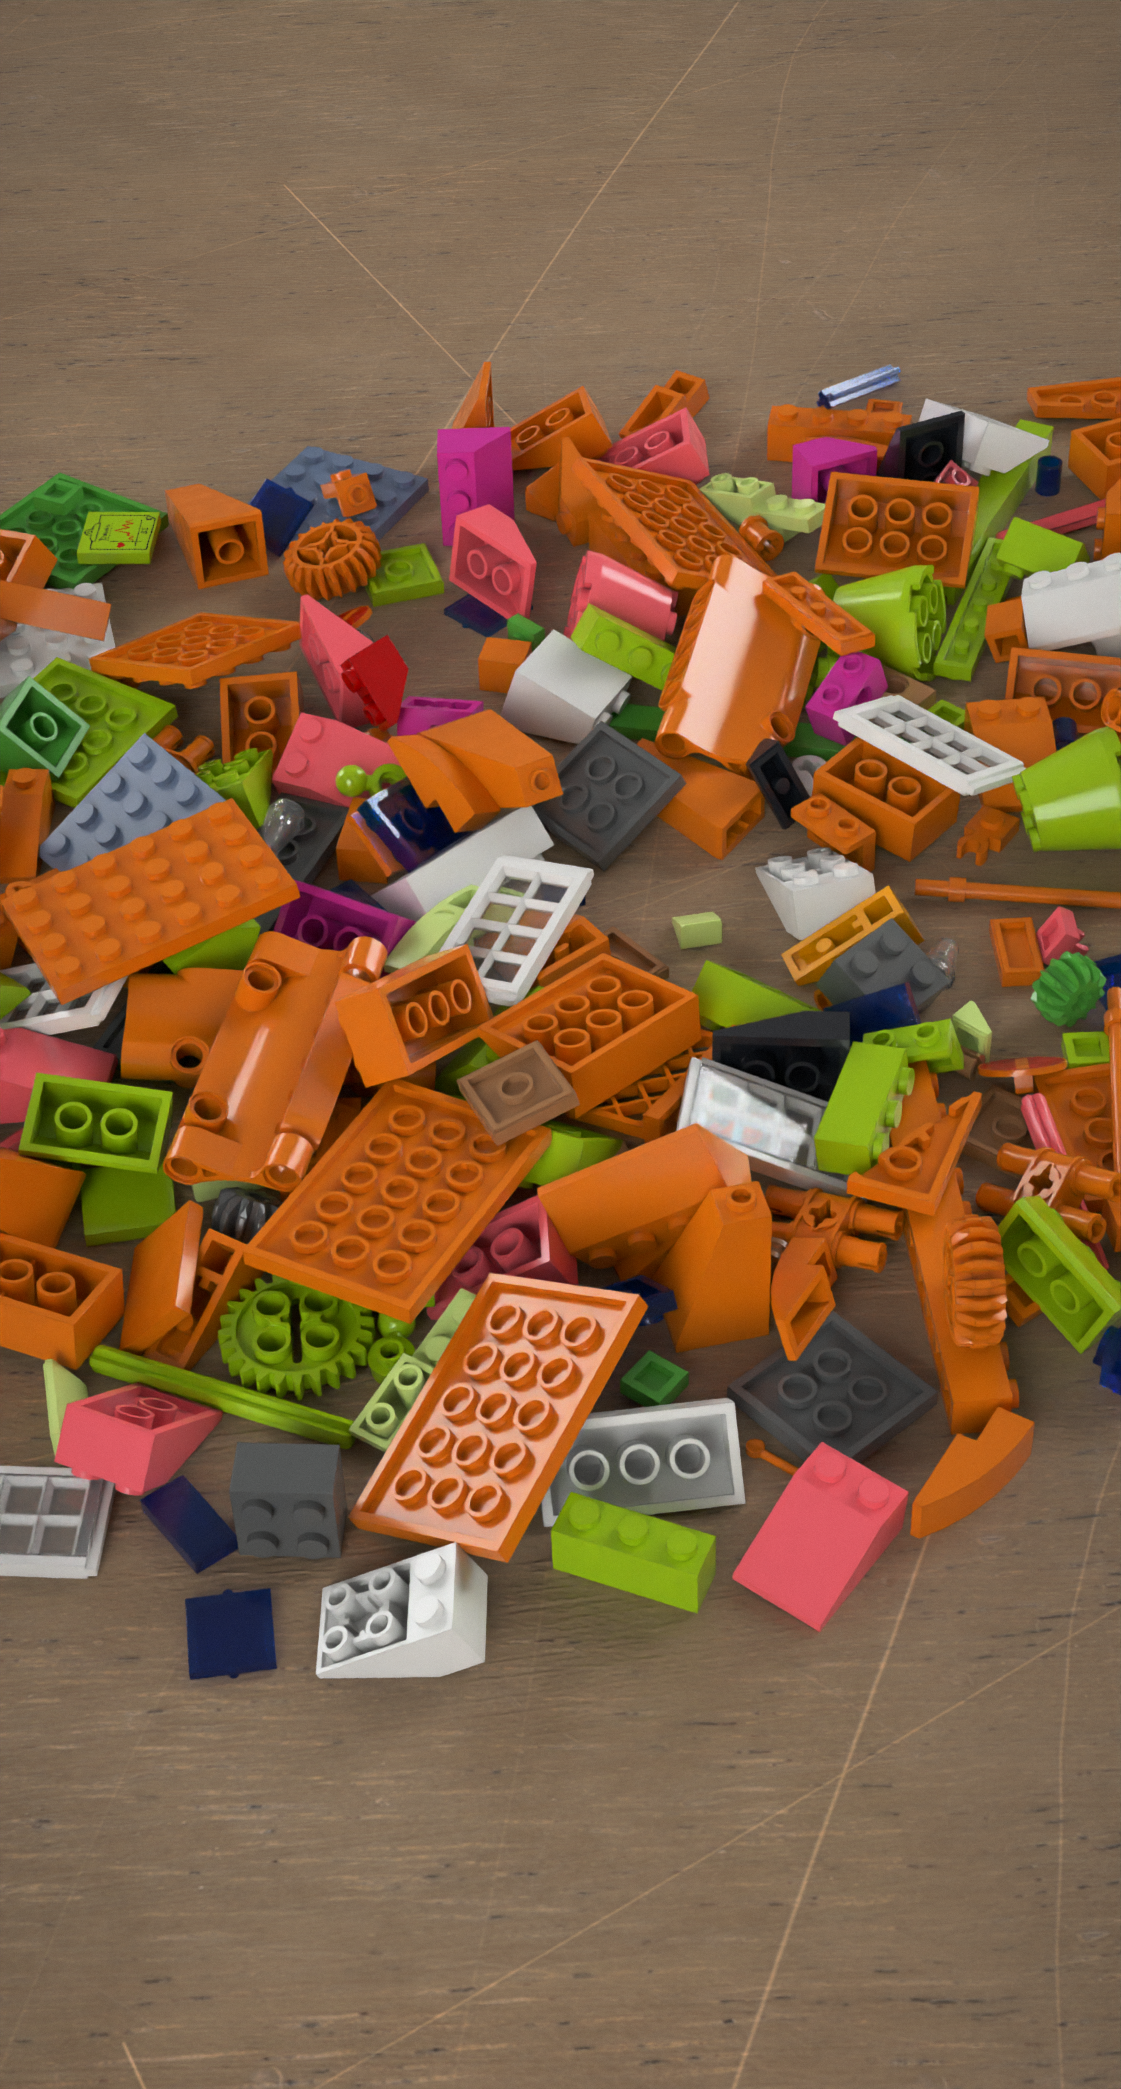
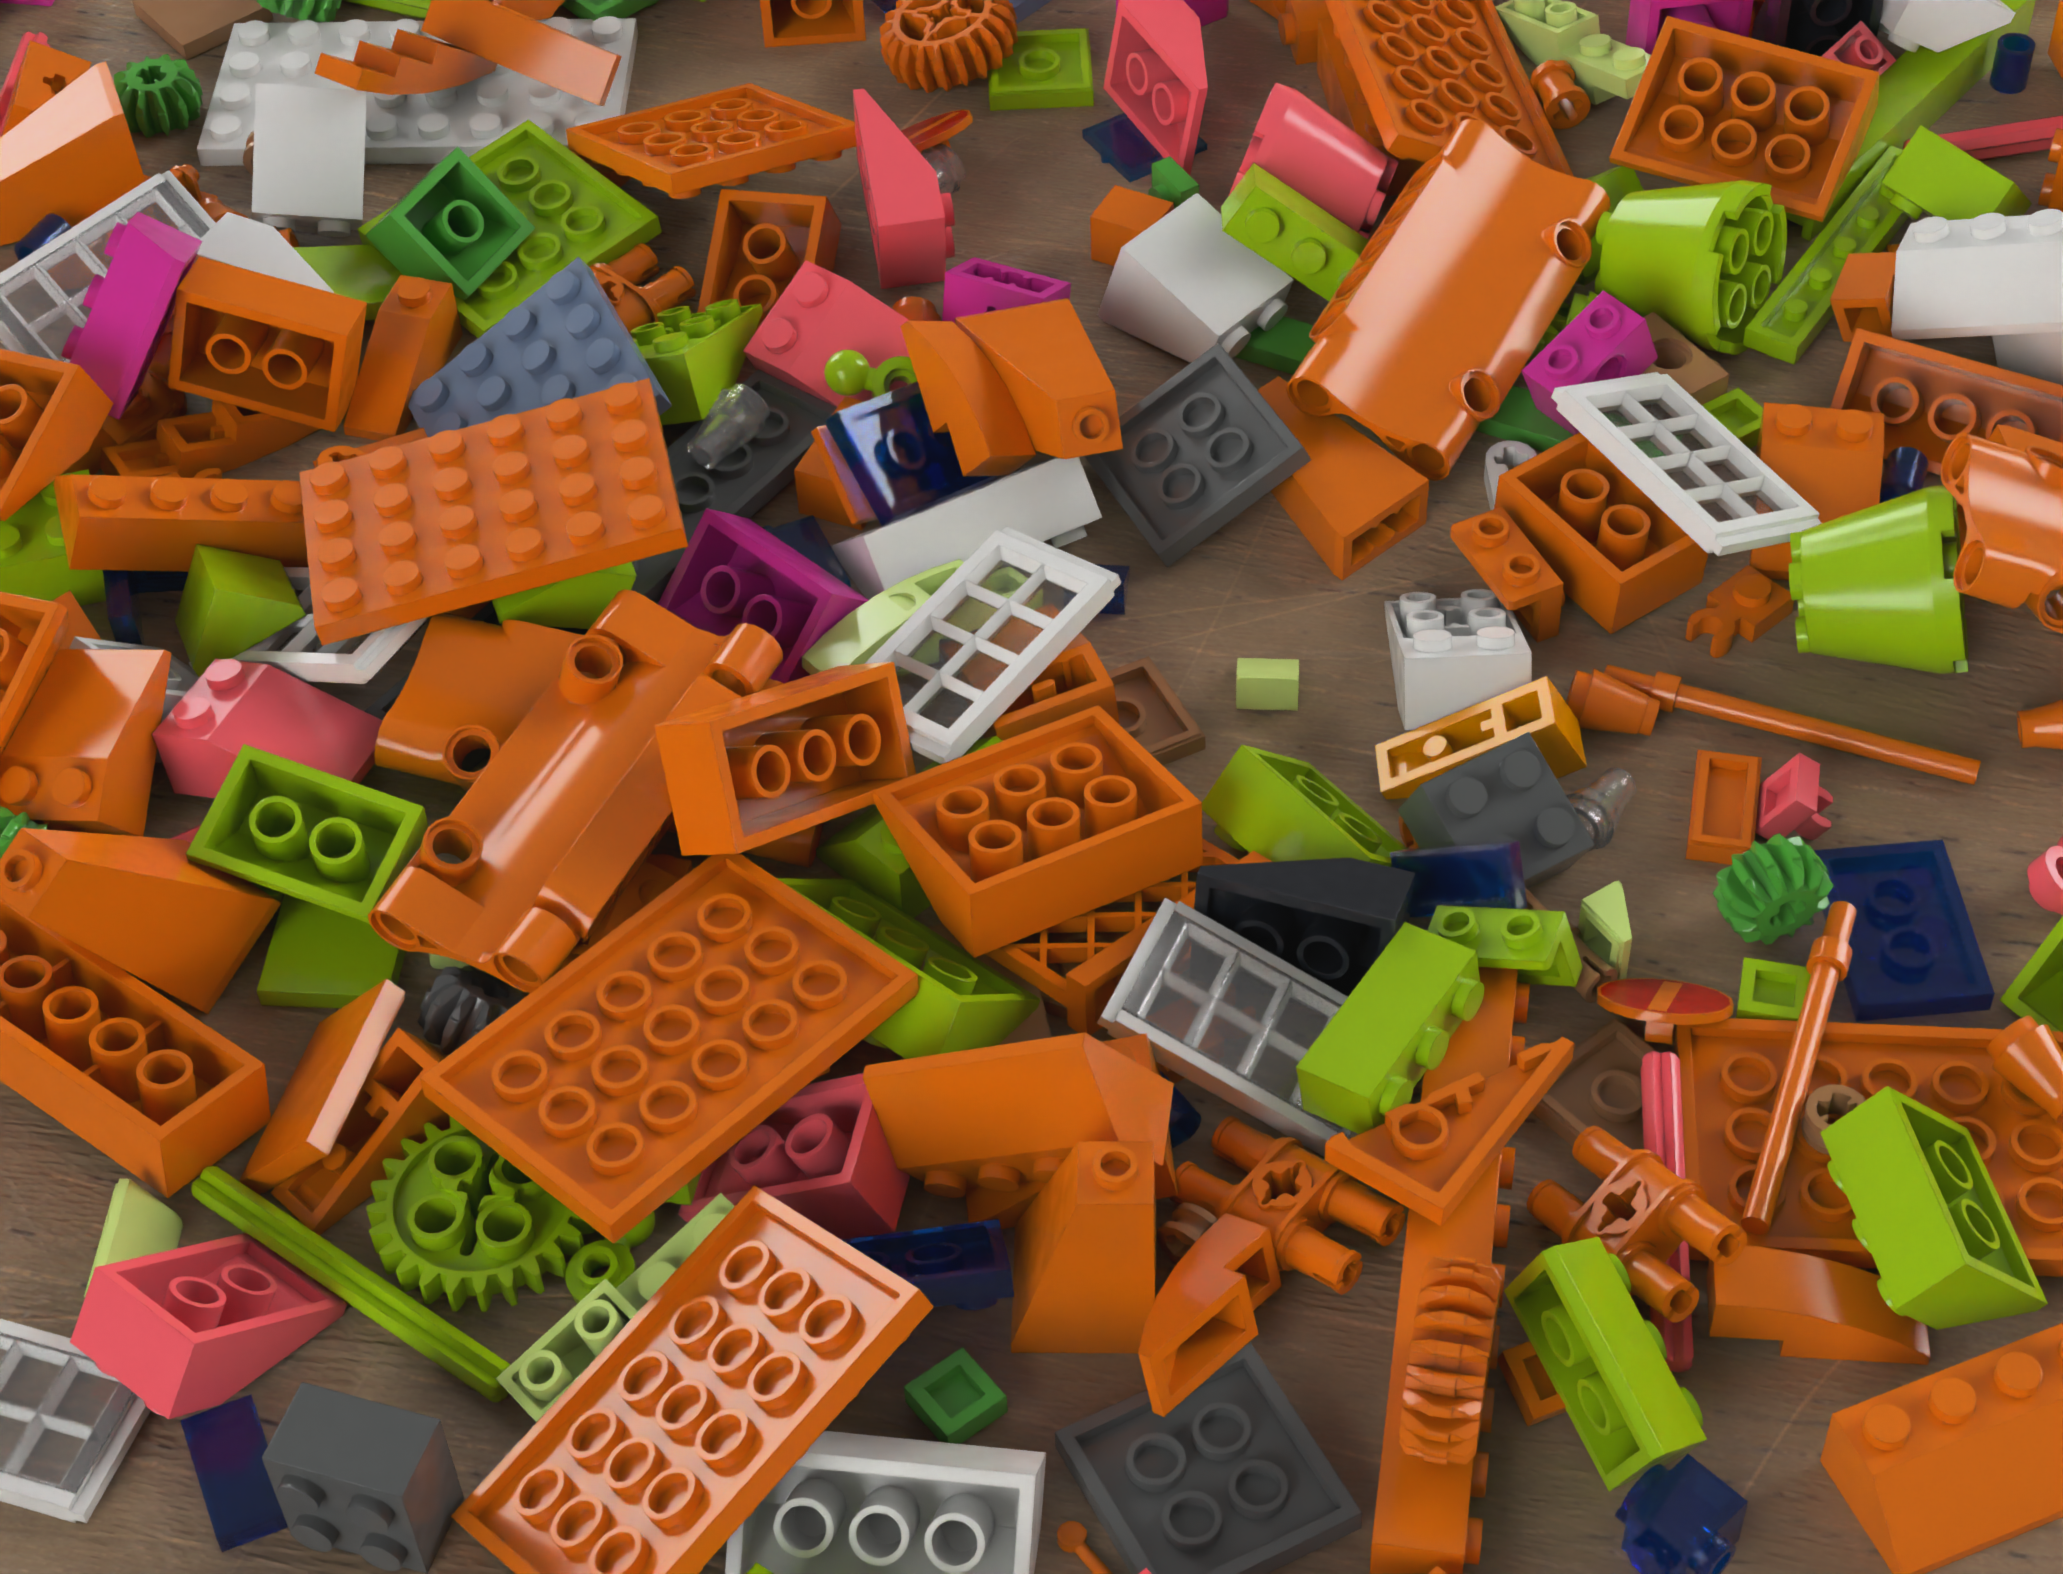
camera: 15 degrees right, 5 degrees up
red slope [340,634,409,732] -> none
medium nougat tile [456,1040,580,1146] -> none
black slope [746,738,810,830] -> none
orange tile [762,572,875,656] -> none
none -> orange cone [1566,668,1660,737]

